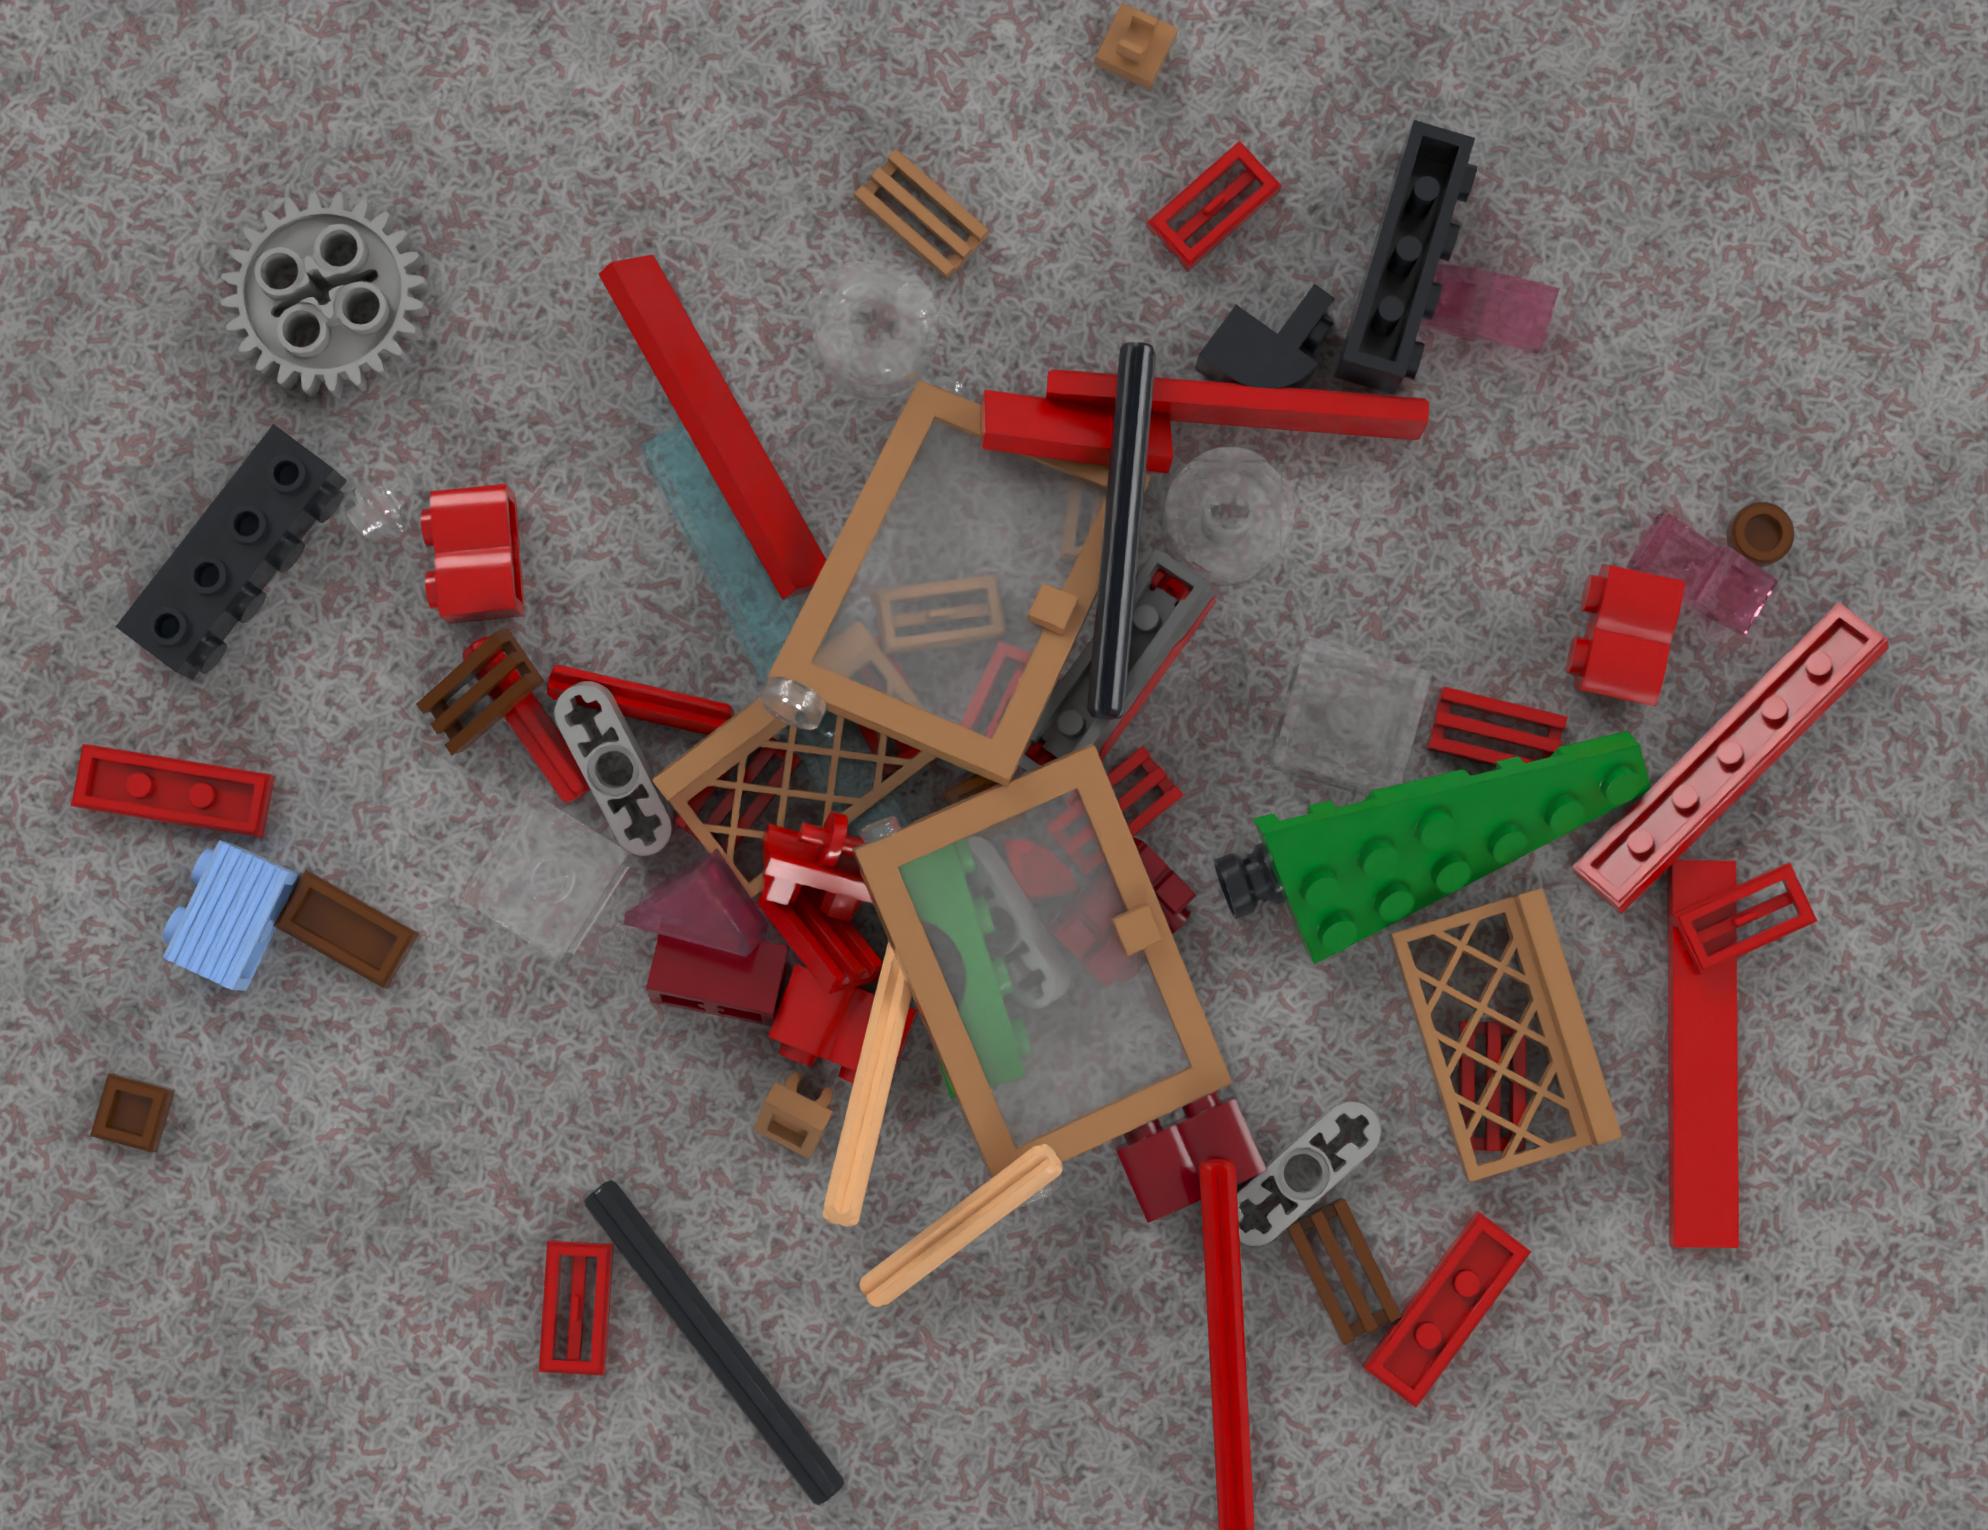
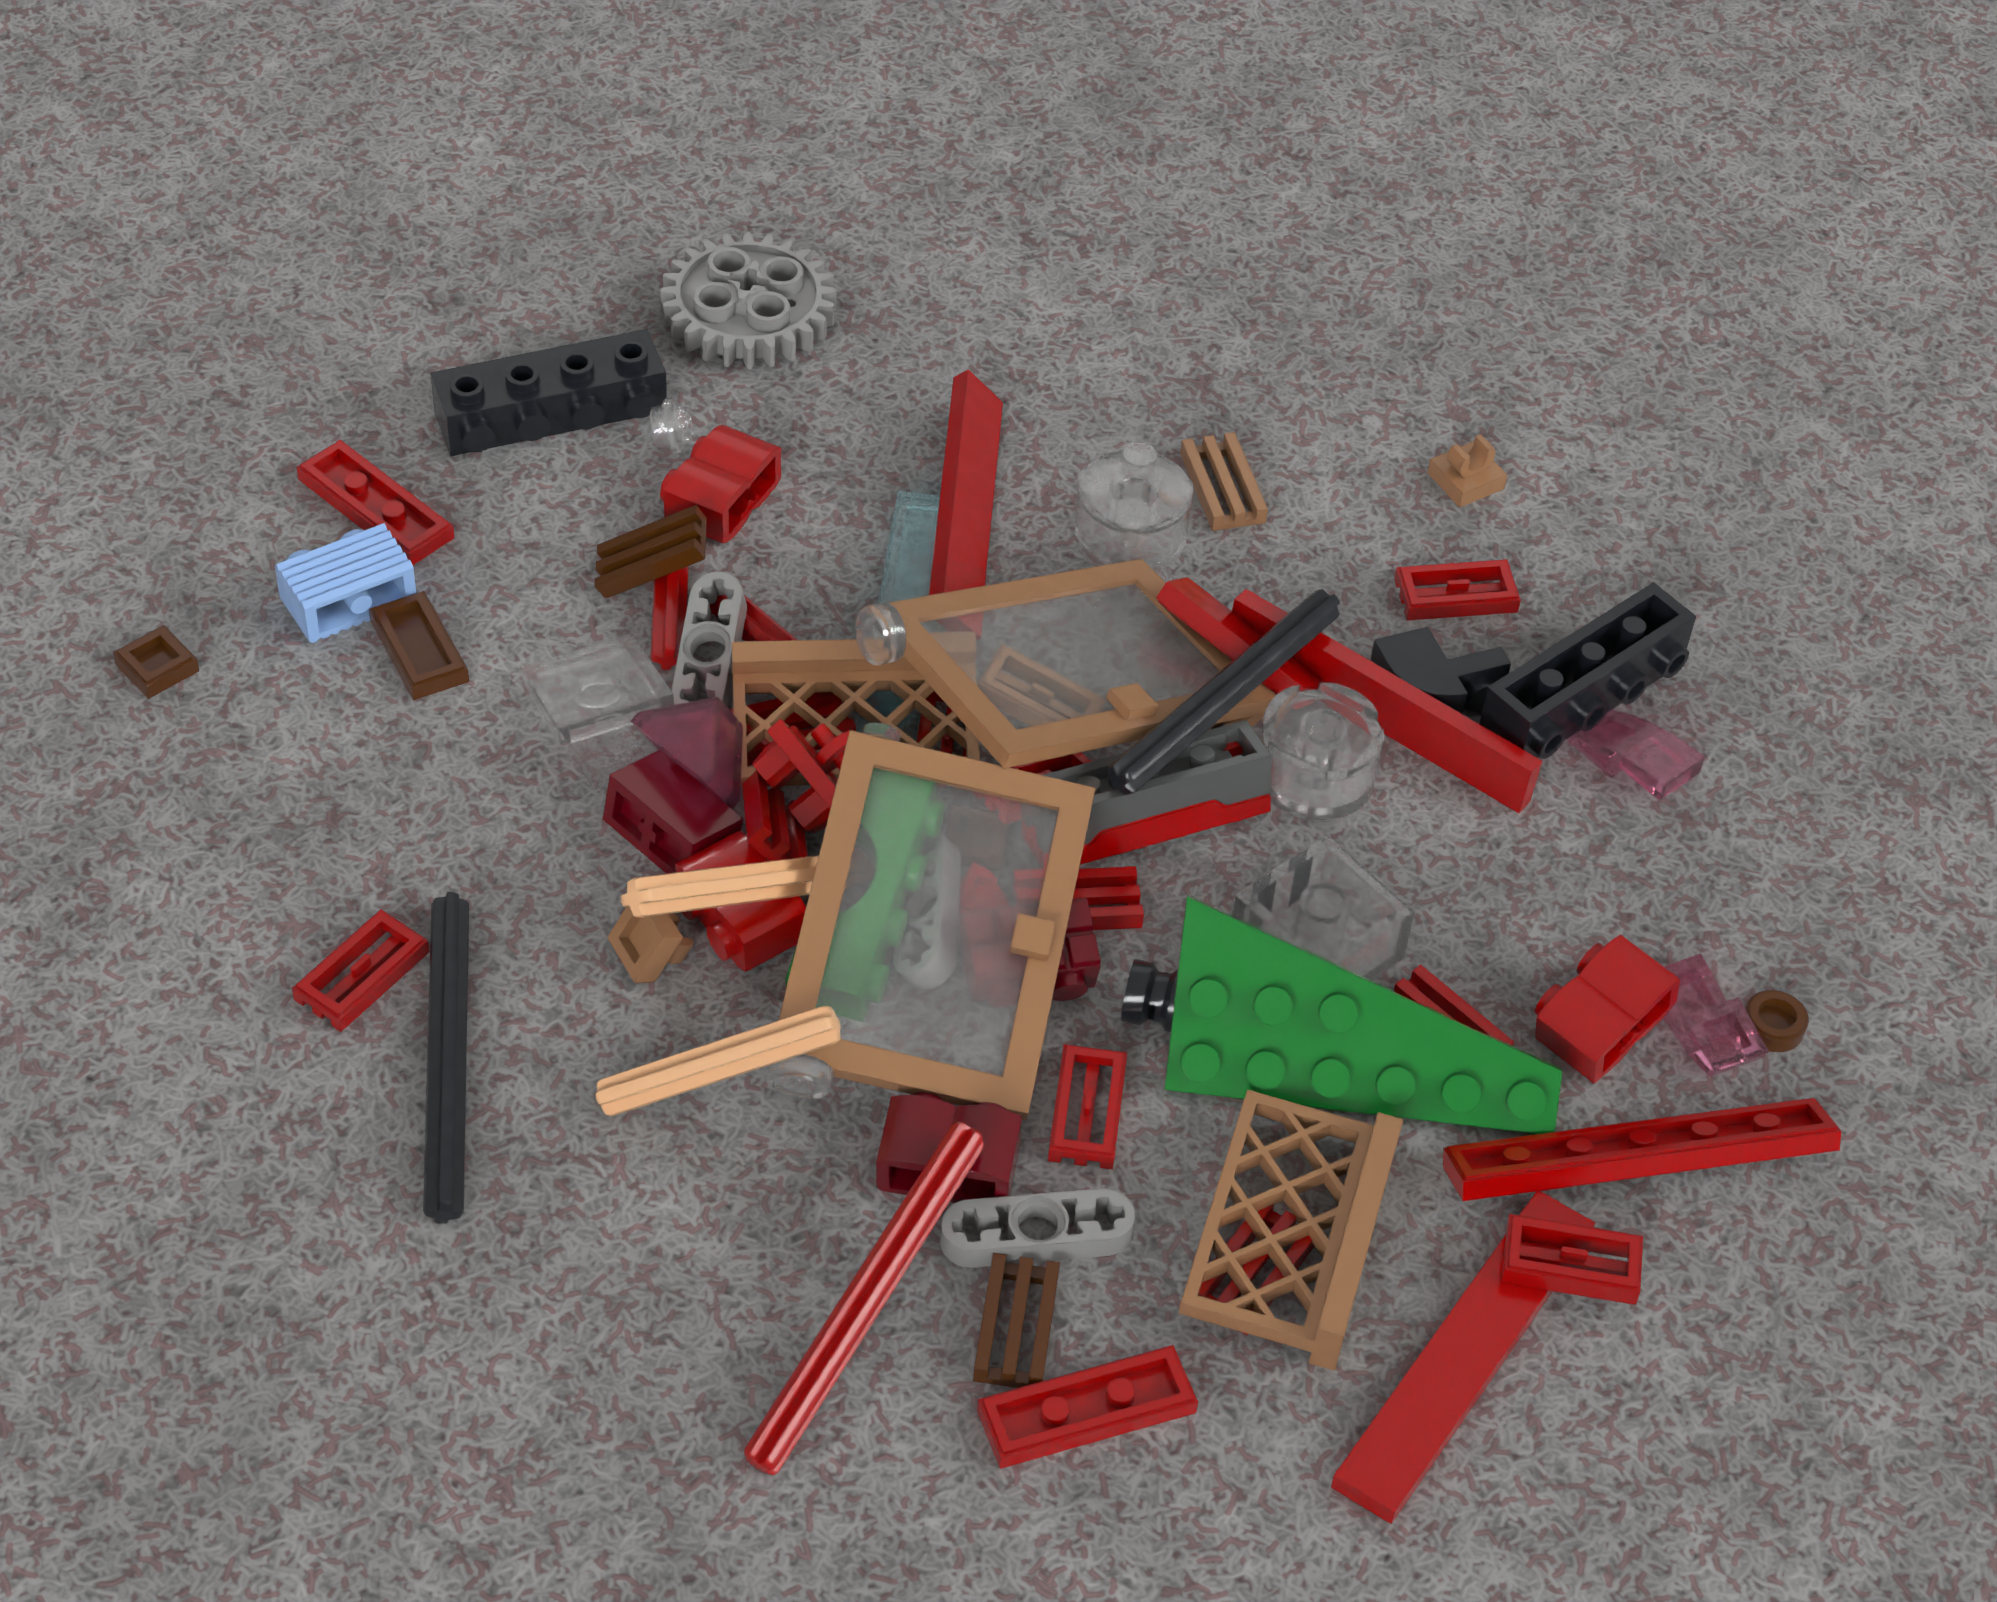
camera: 30 degrees right, 35 degrees down
none -> red tile [1048,1044,1128,1170]

